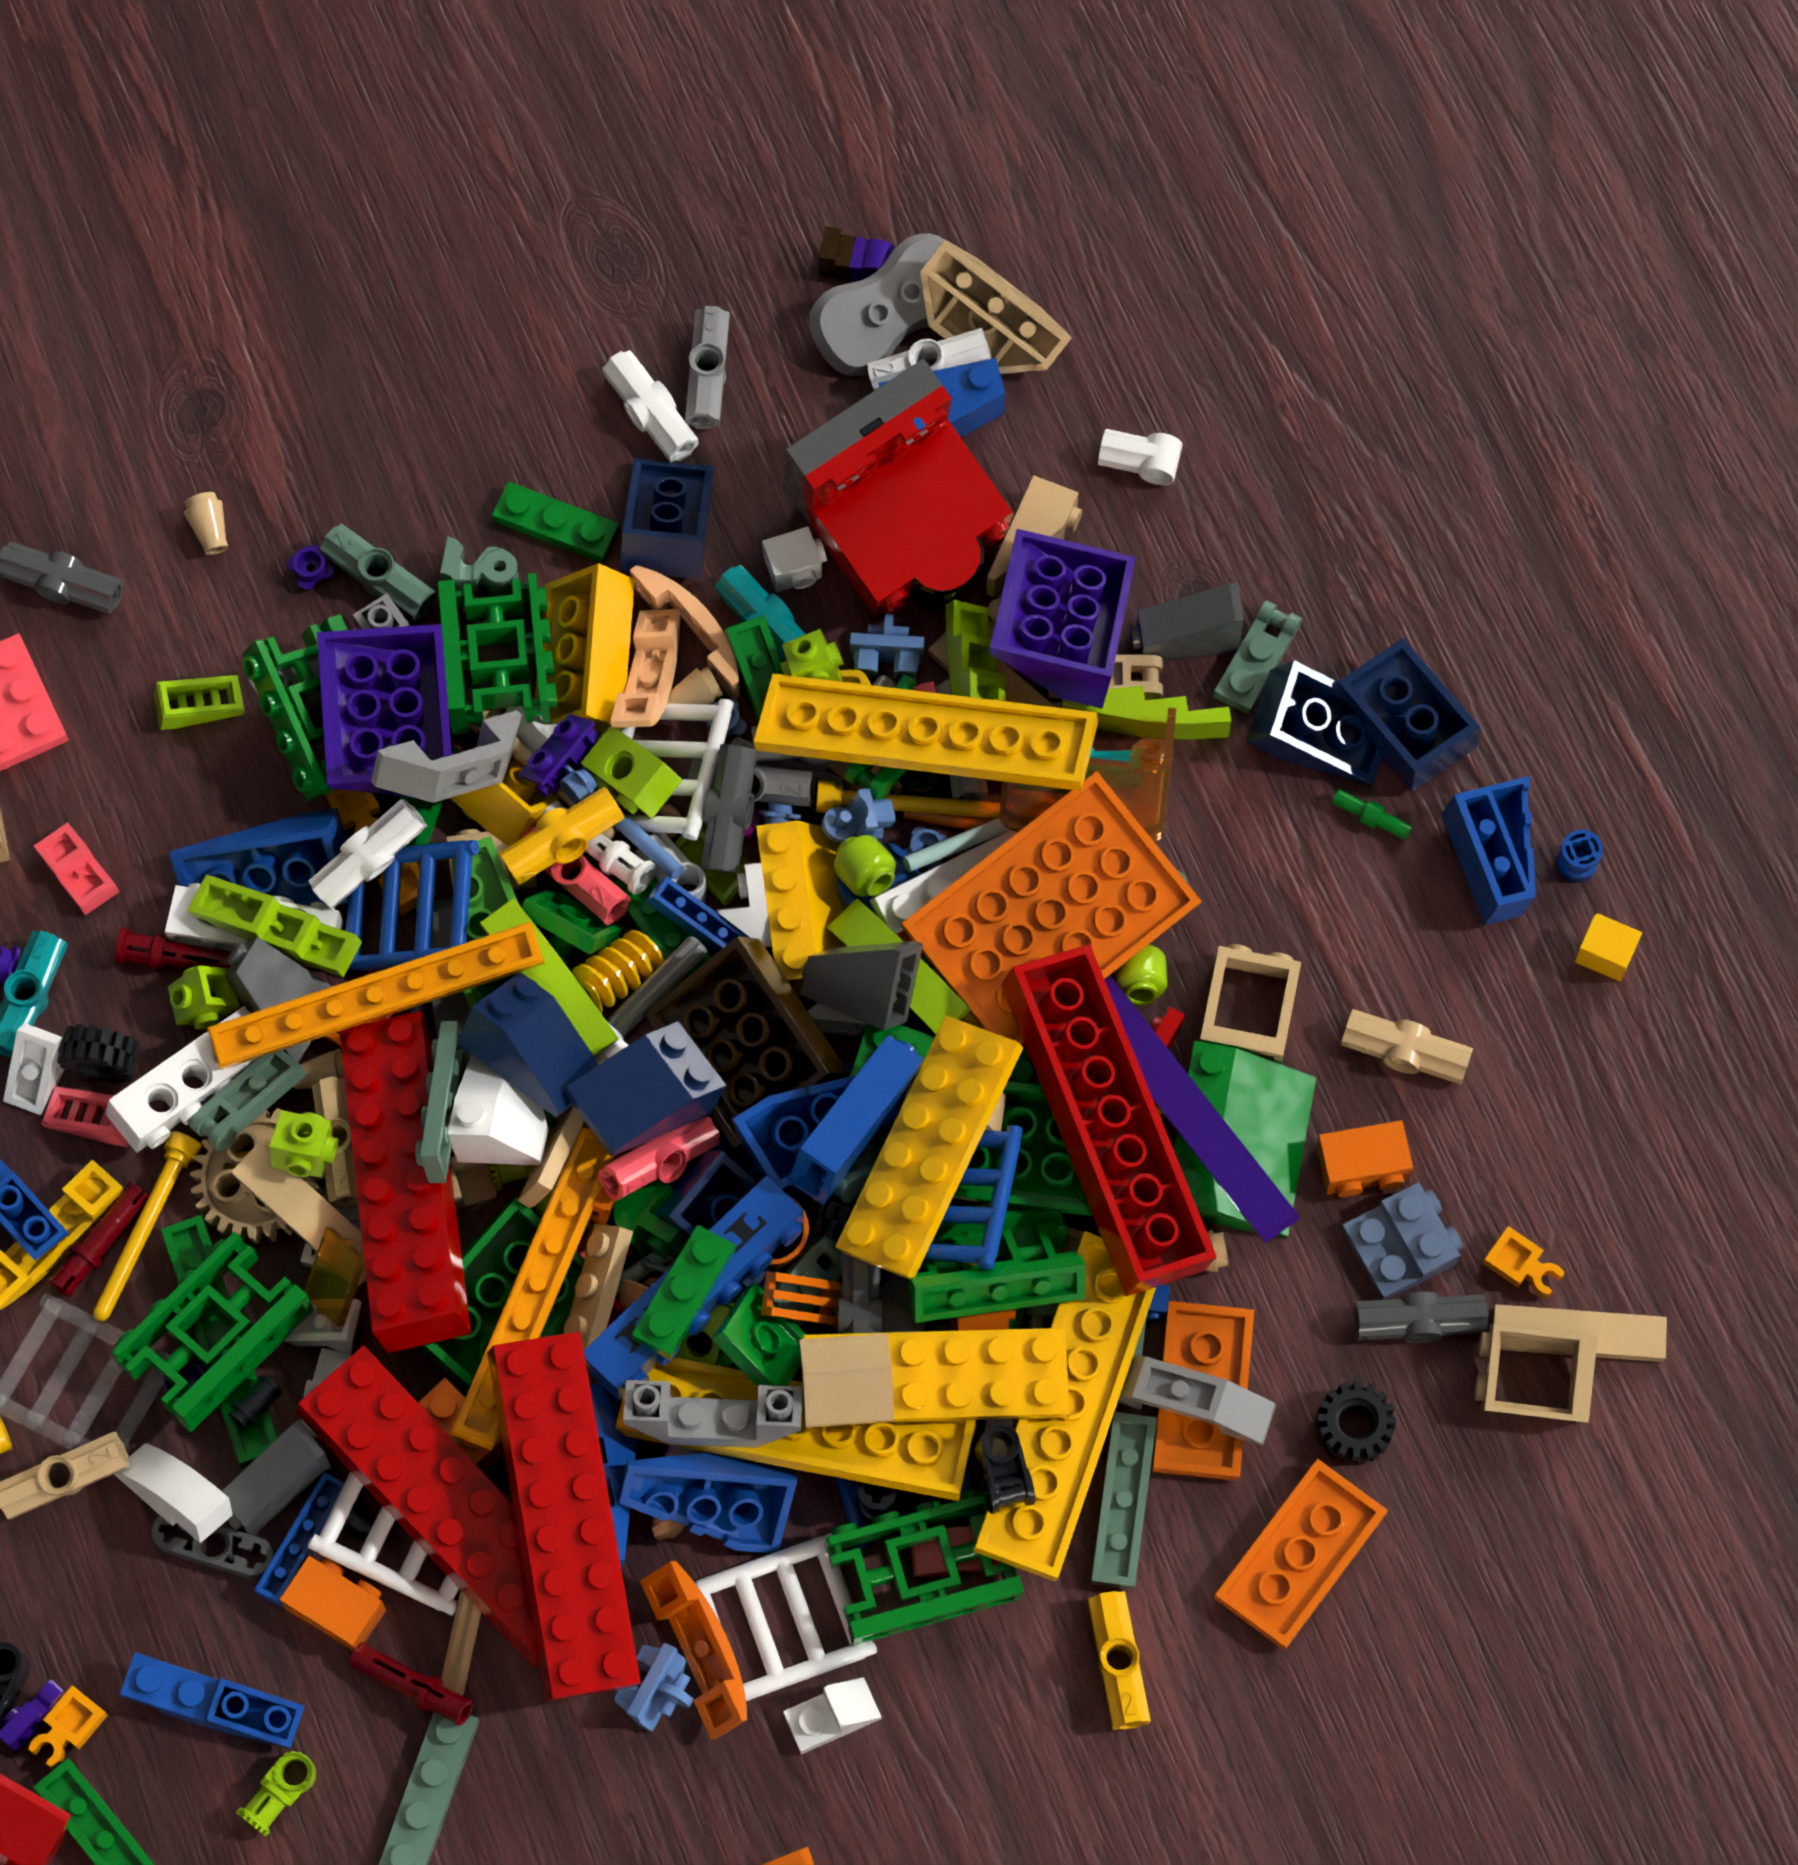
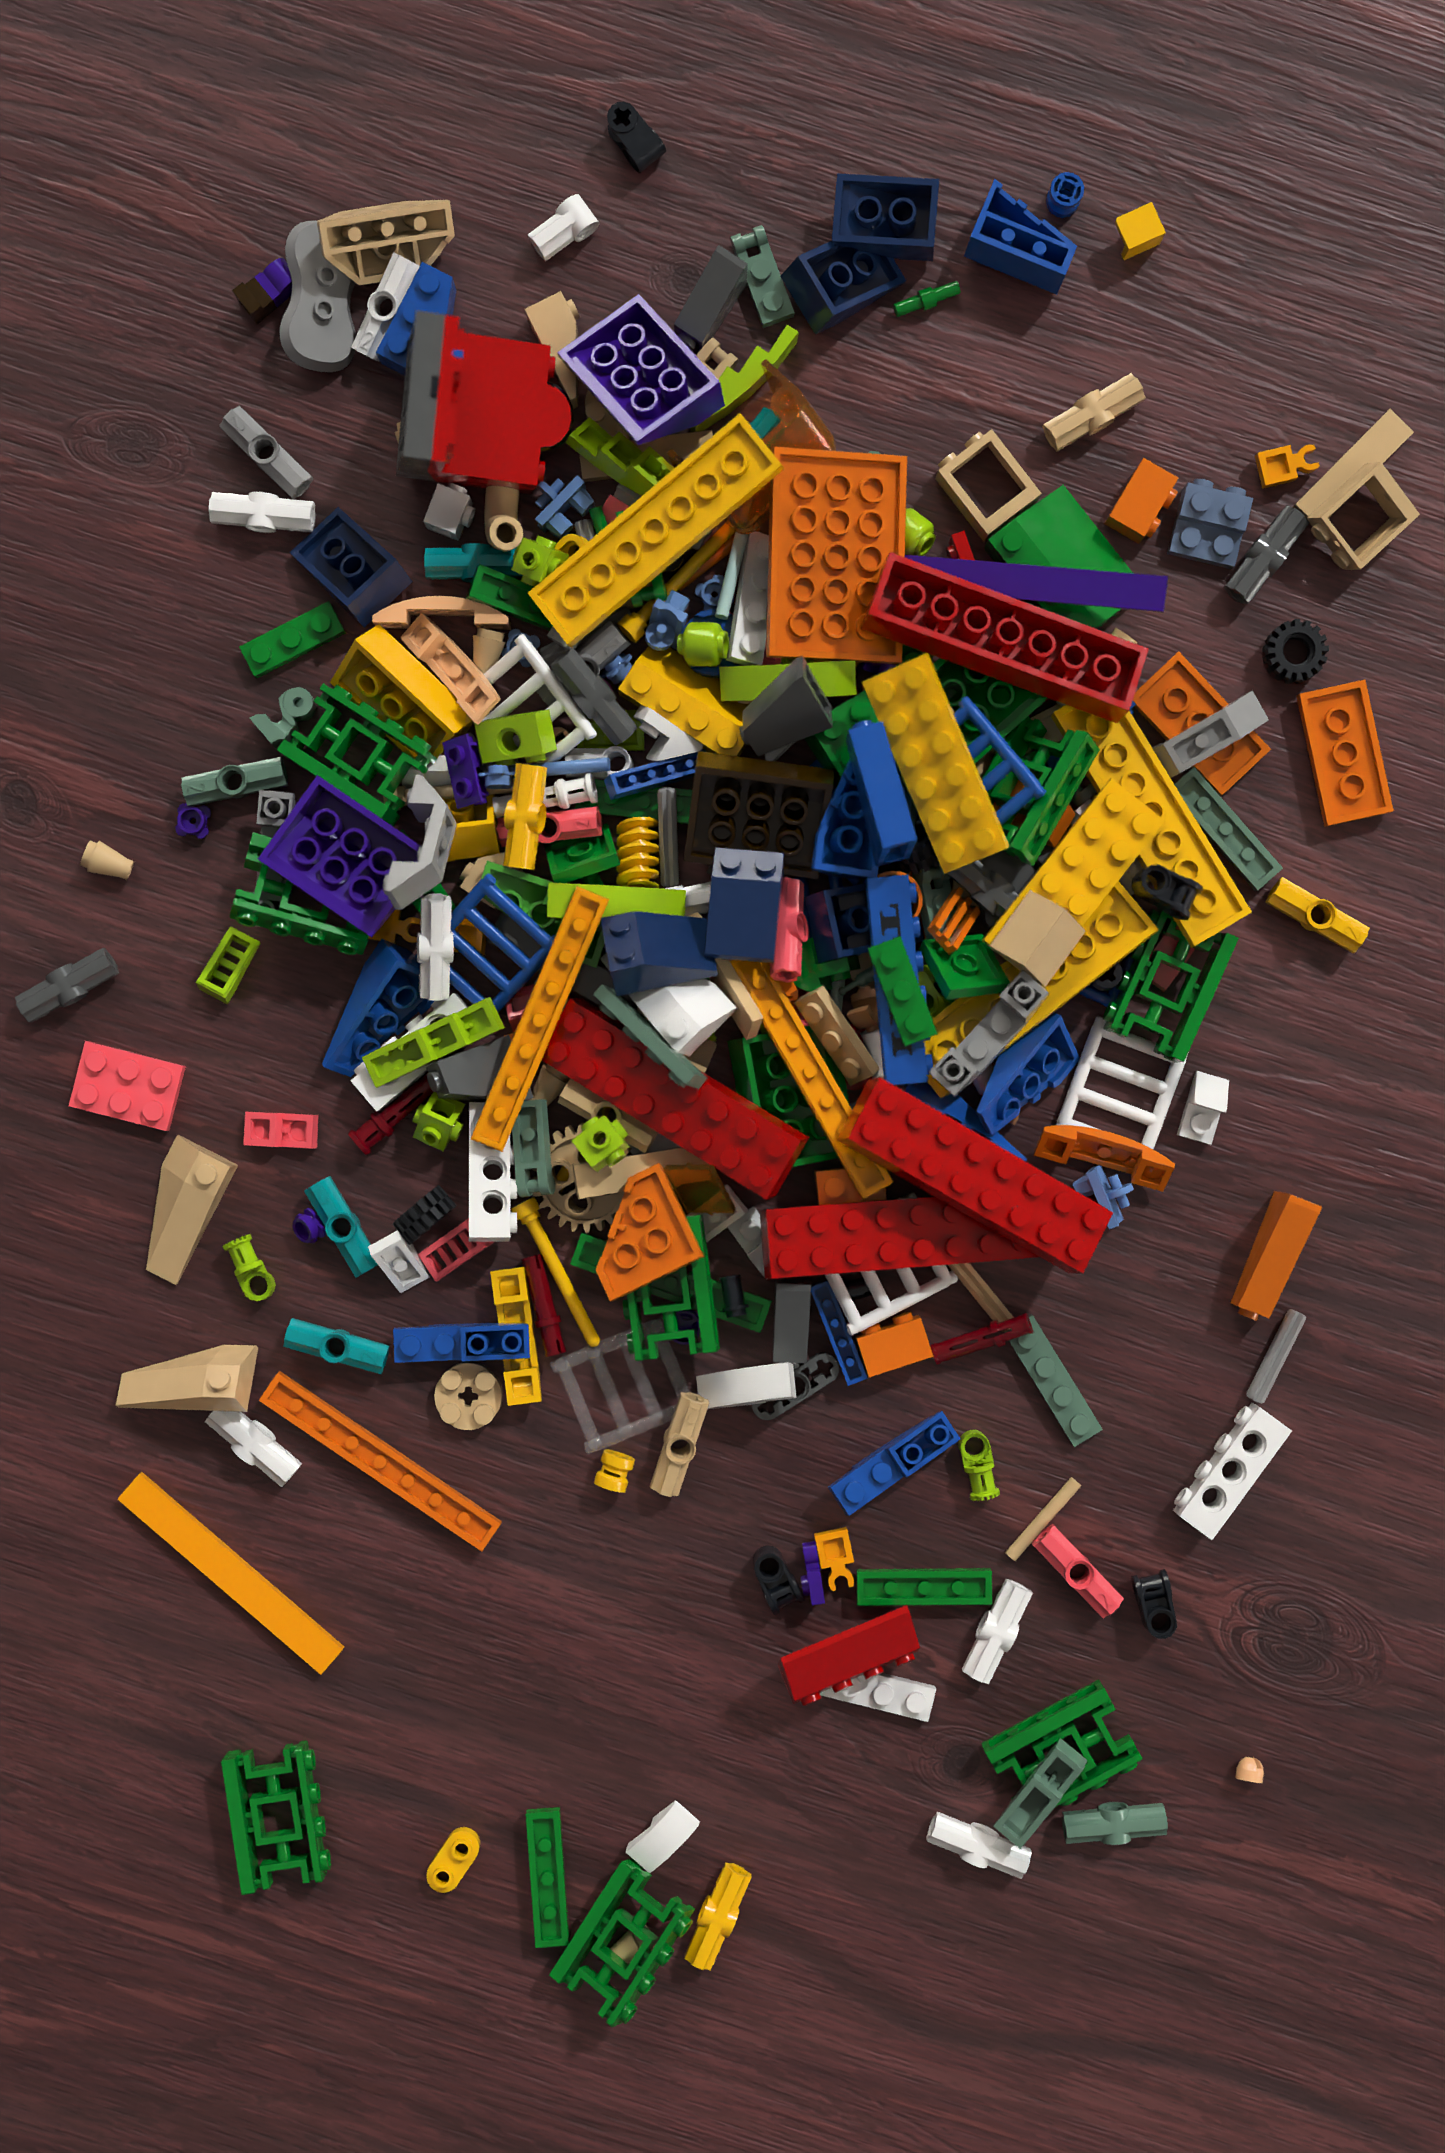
camera: 50 degrees left, 20 degrees up
none -> tan cylinder [484,486,523,552]
none -> orange plate [596,1163,705,1302]
none -> black piece [607,102,666,173]

